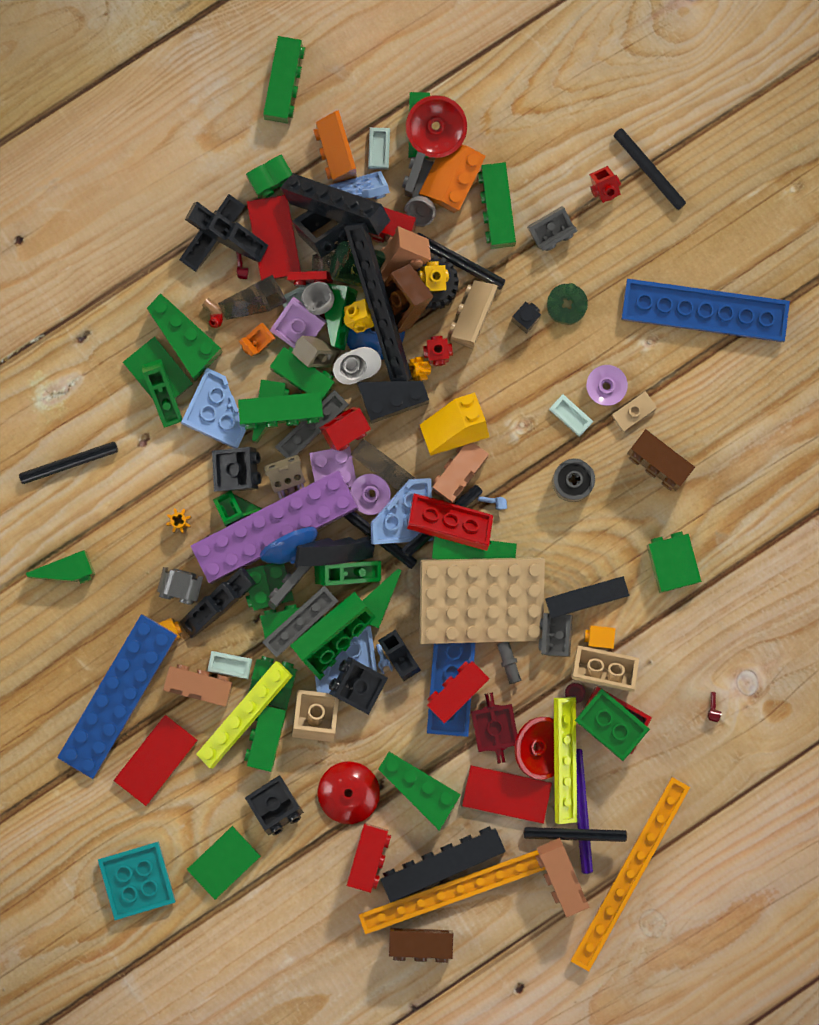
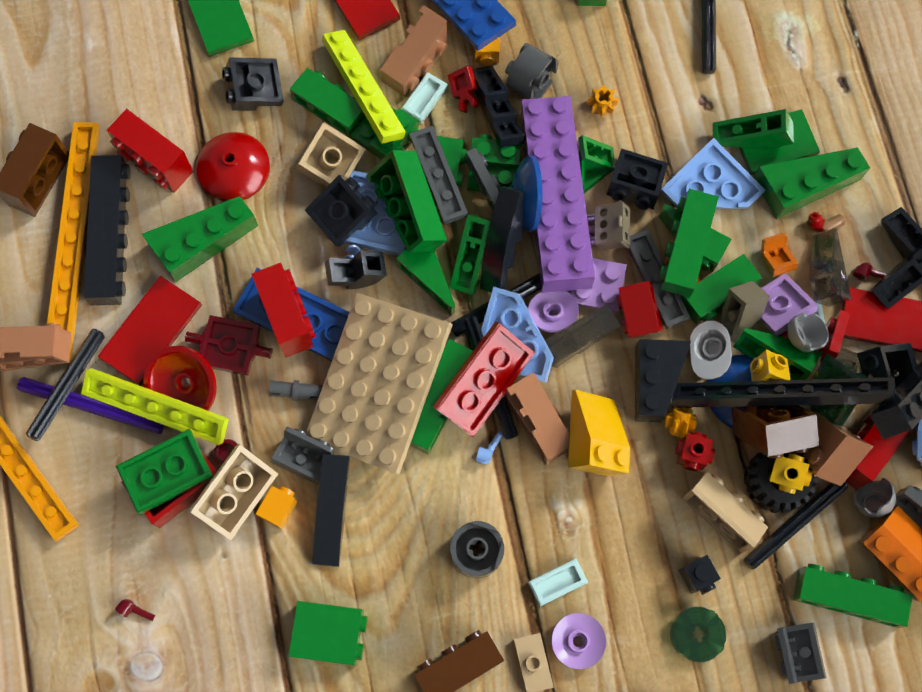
camera: 110 degrees right, 10 degrees down
none -> red plate [447,66,479,113]

